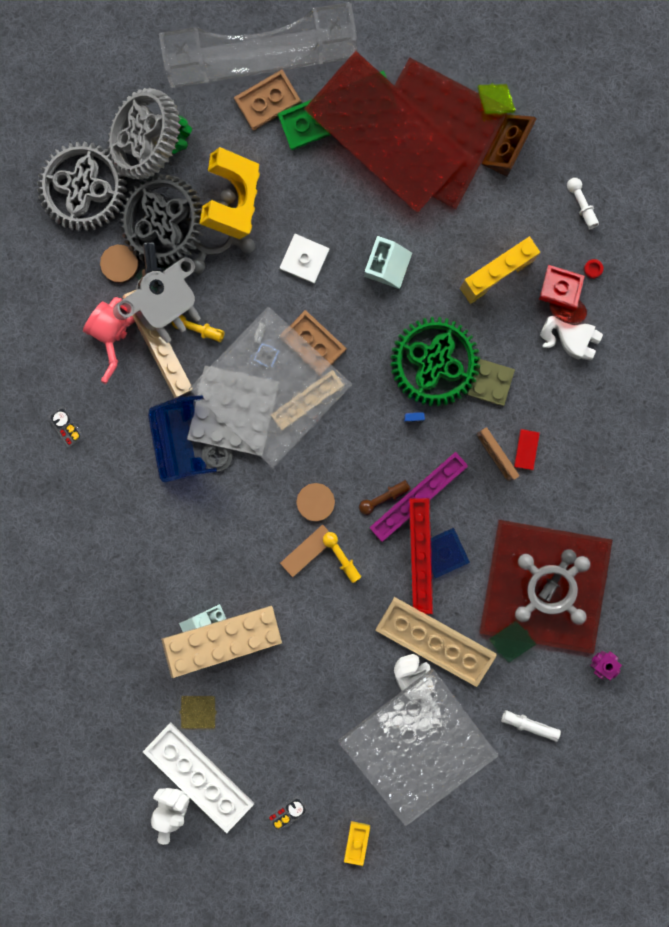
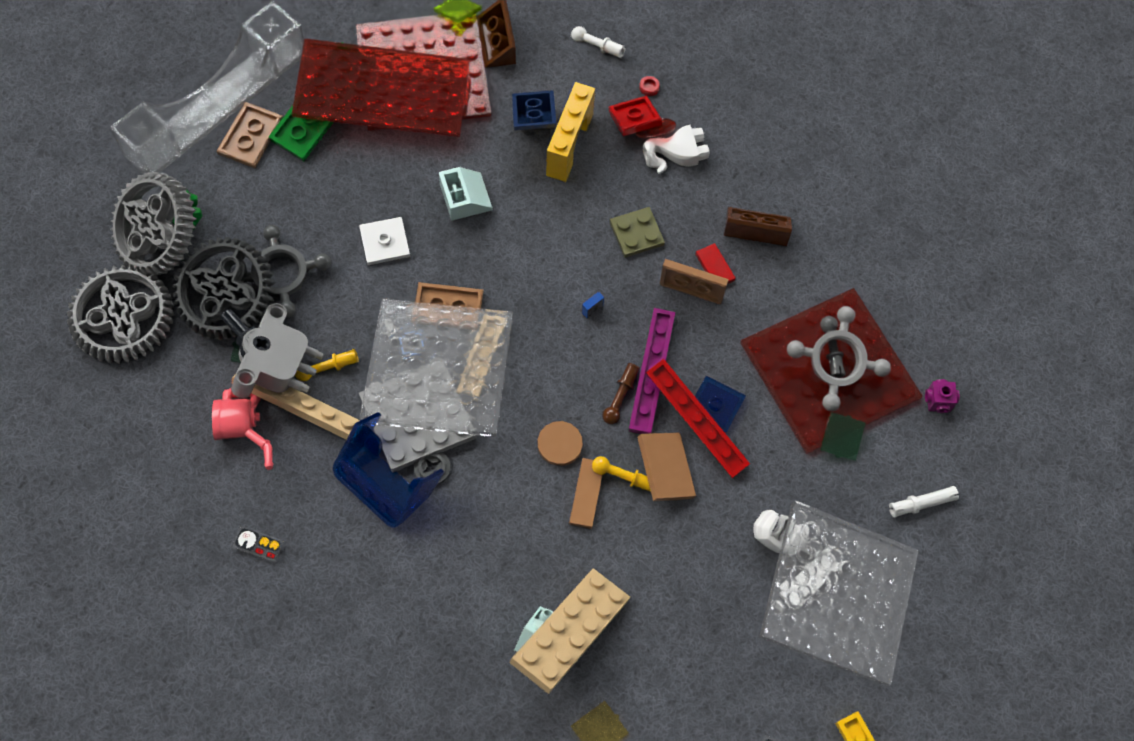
camera: 40 degrees left, 20 degrees down
medium nougat tile [100,245,139,283] -> none
yellow arch [200,147,260,239] -> none
tan plate [375,597,496,687] -> none
green gear [390,317,480,407] -> none
none -> dark blue slope [512,90,557,130]
none -> medium nougat tile [637,433,696,501]
none -> reddish brown slope [724,207,792,246]

